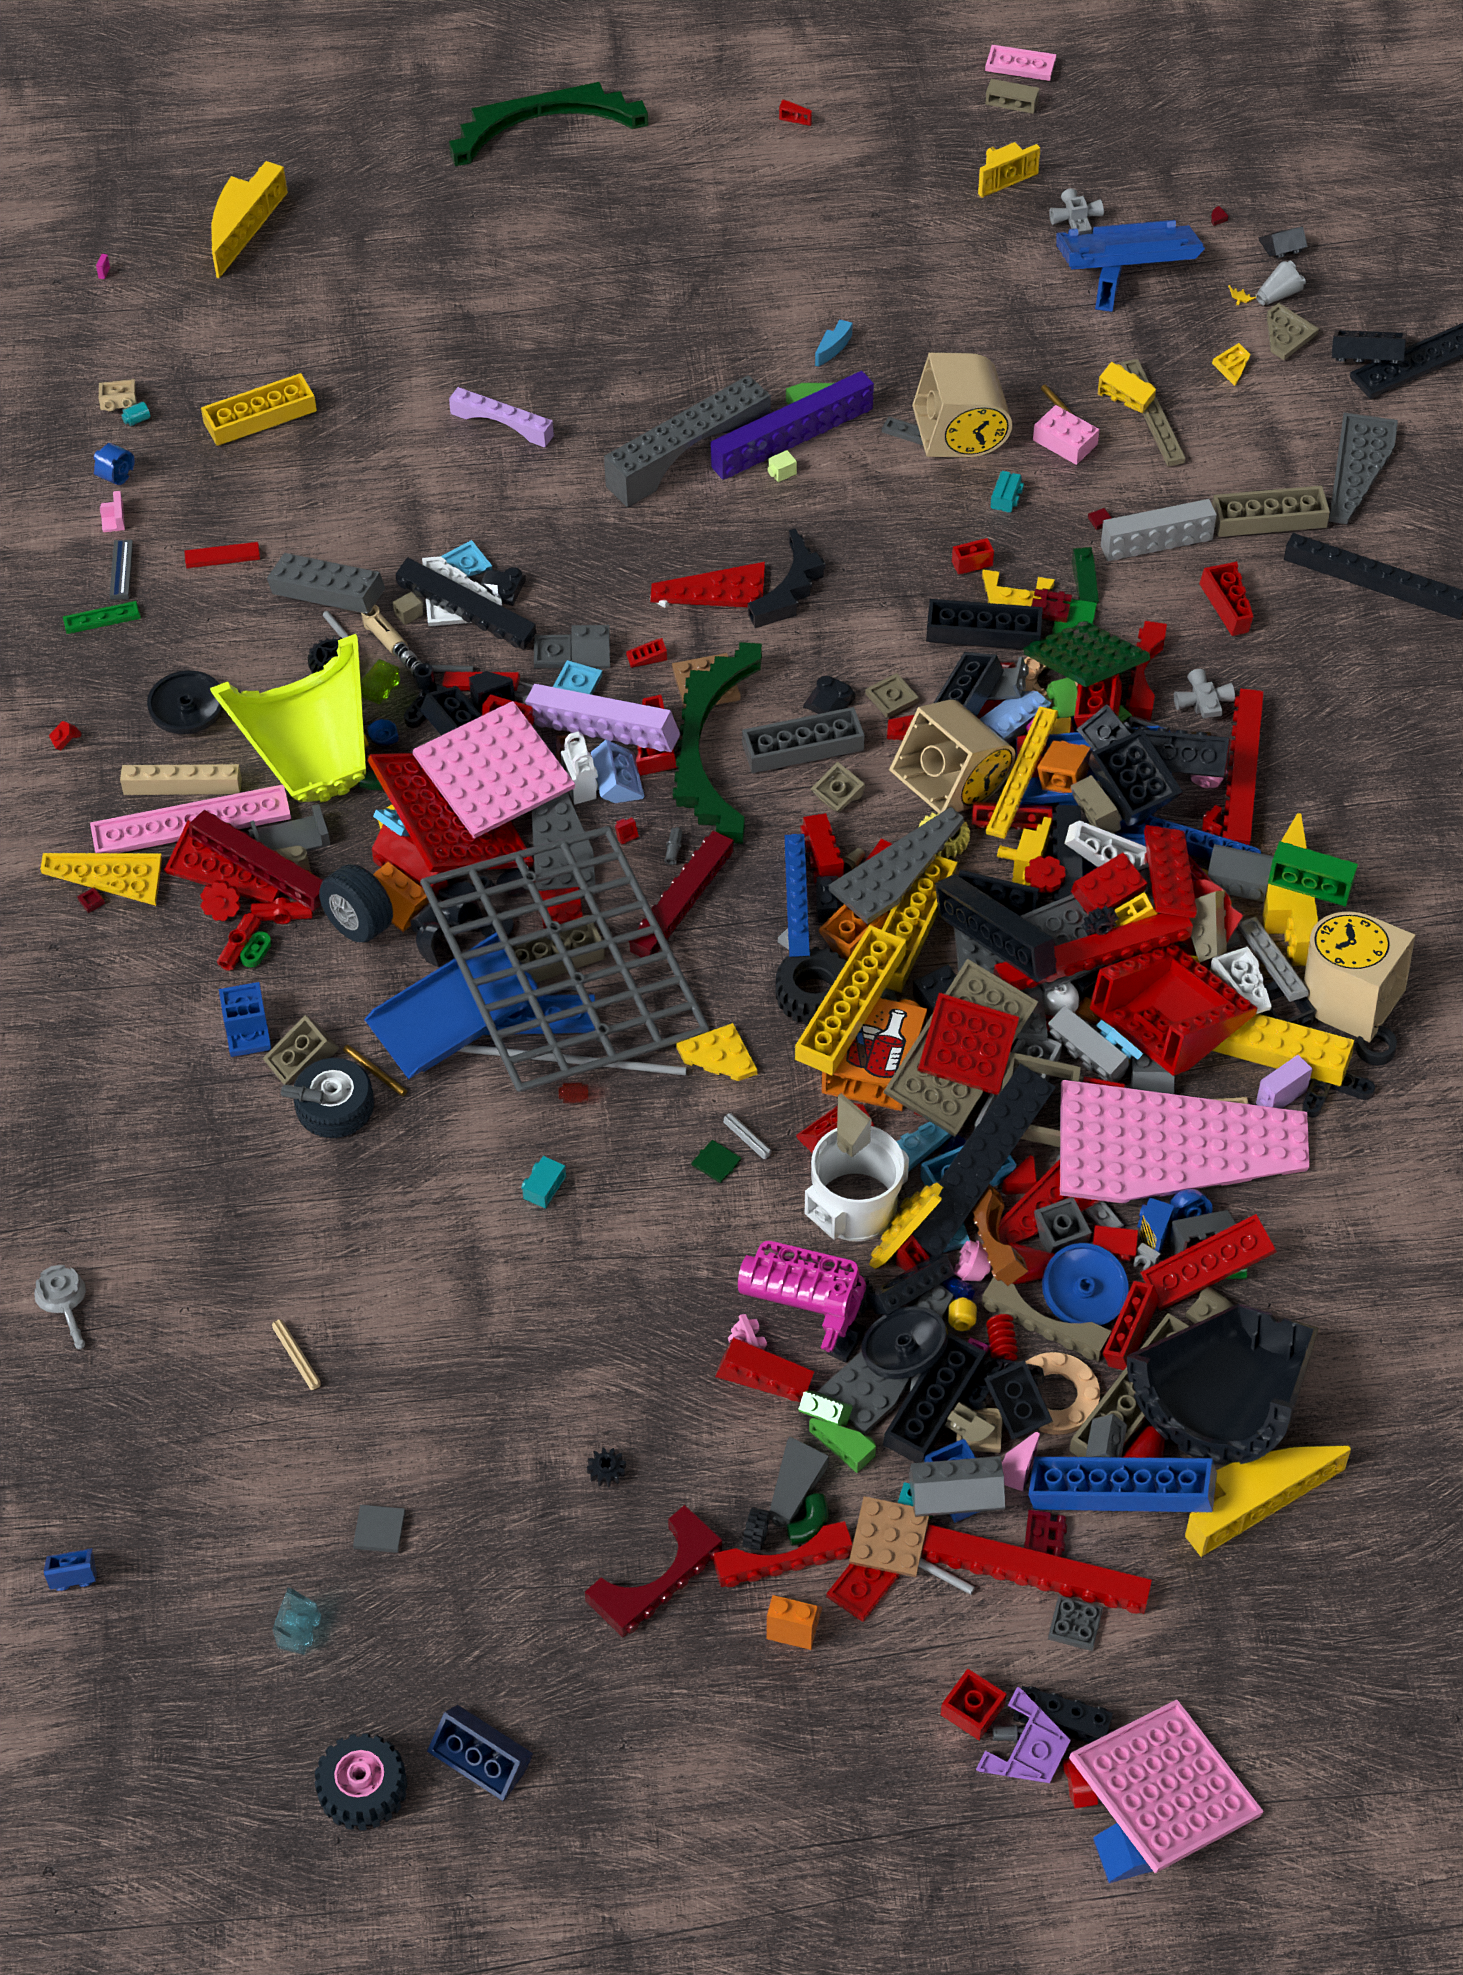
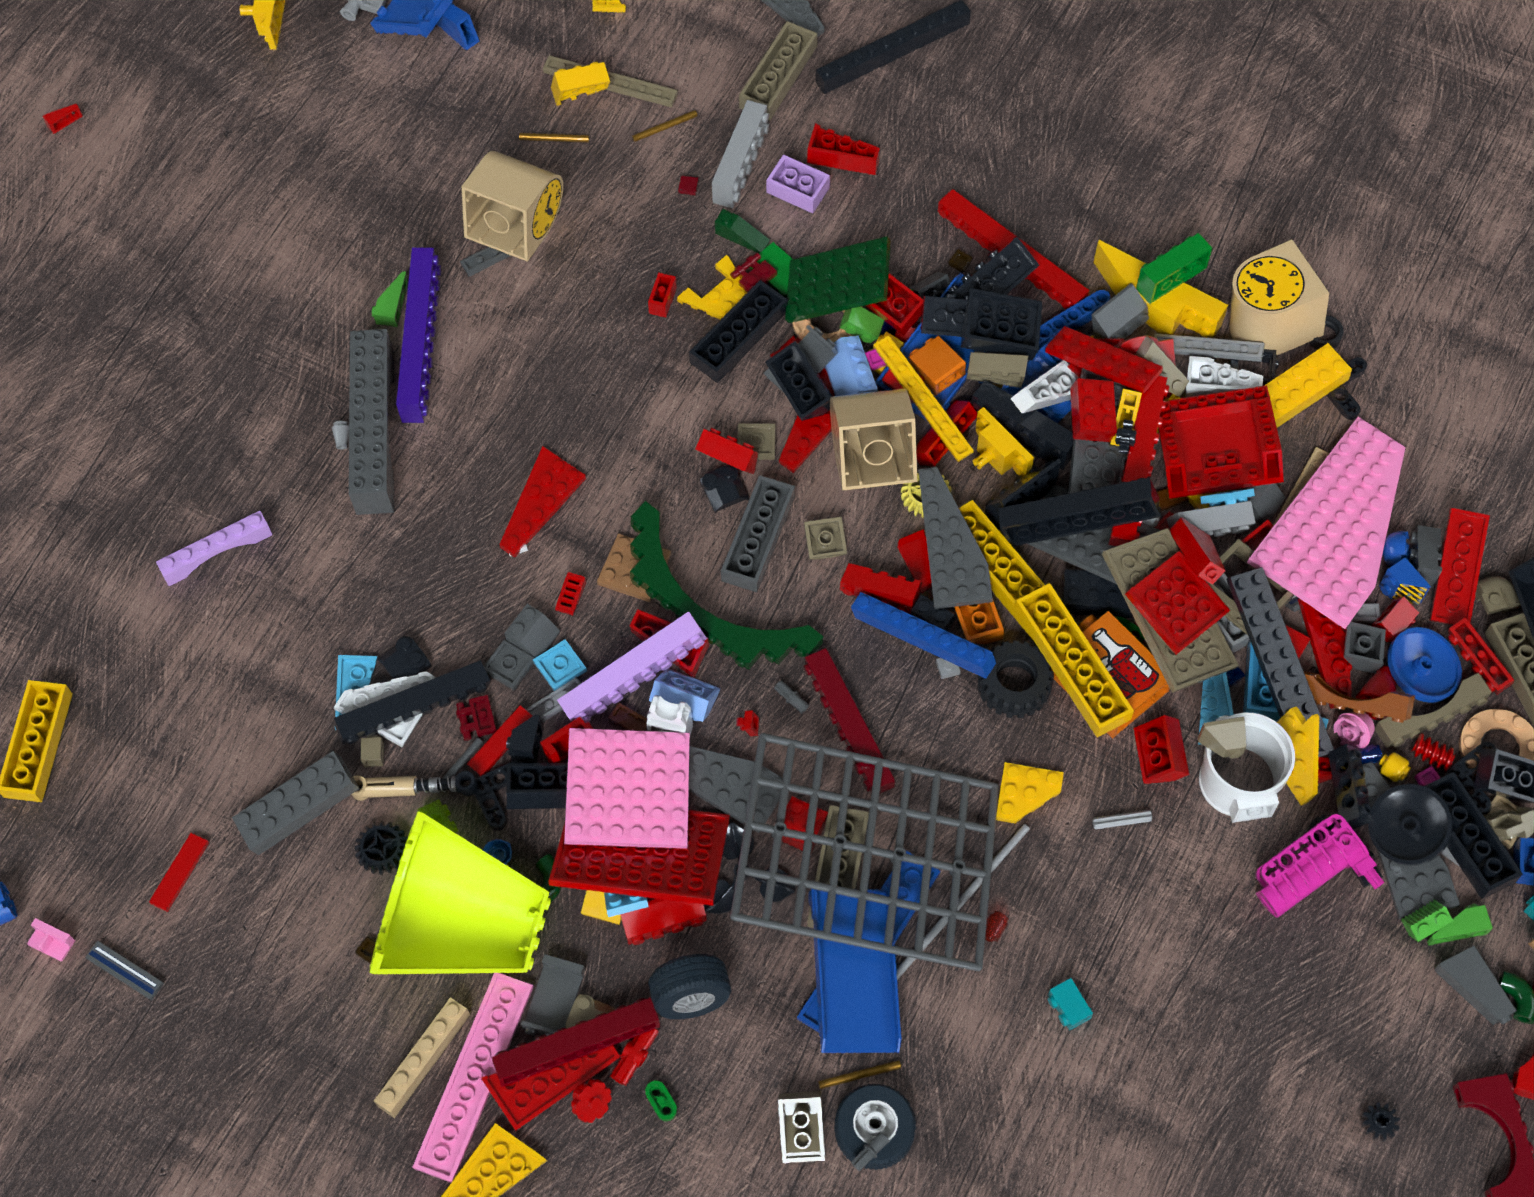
camera: 55 degrees left, 10 degrees up
red plate [49,721,82,751] -> none
green tile [63,601,141,634] -> none
black dish [147,670,224,734] -> none
red piece [217,913,261,971] -> none
blue bracket [219,982,271,1057] -> none
light grey bar [323,611,349,638] -> none
orange slope [373,862,429,932] -> none
black piece [410,896,483,967] -> none
dark green piece [691,1140,741,1184] -> none
red wedge [715,1337,814,1402] -> none
bright pink hips [728,1314,767,1350] -> none
black tyre [743,1507,770,1551] -> none
black arch [748,528,826,628] -> none
yellowish green brick [768,450,797,482] -> none
dark azure slope [815,319,853,367] -> none
dark tan cone [842,848,865,874] -> none
teal brick [990,471,1024,513] -> none
red plant [1024,856,1066,893] -> none
bright pink brick [1033,405,1099,465] -> none
red arch [1125,621,1167,720] -> none
light grey tile [1134,1243,1160,1271] -> none
light grey brick [1174,669,1235,718] -> none
red bracket [1202,805,1223,837] -> none
lavender brick [1256,1055,1312,1109] -> none
none -> dark red plate [456,695,496,741]
none -> pearl gold bar [632,110,698,142]
none -> red slope [695,428,758,474]
none -> lavender brick [766,155,830,213]
none -> red slope [1169,517,1225,585]

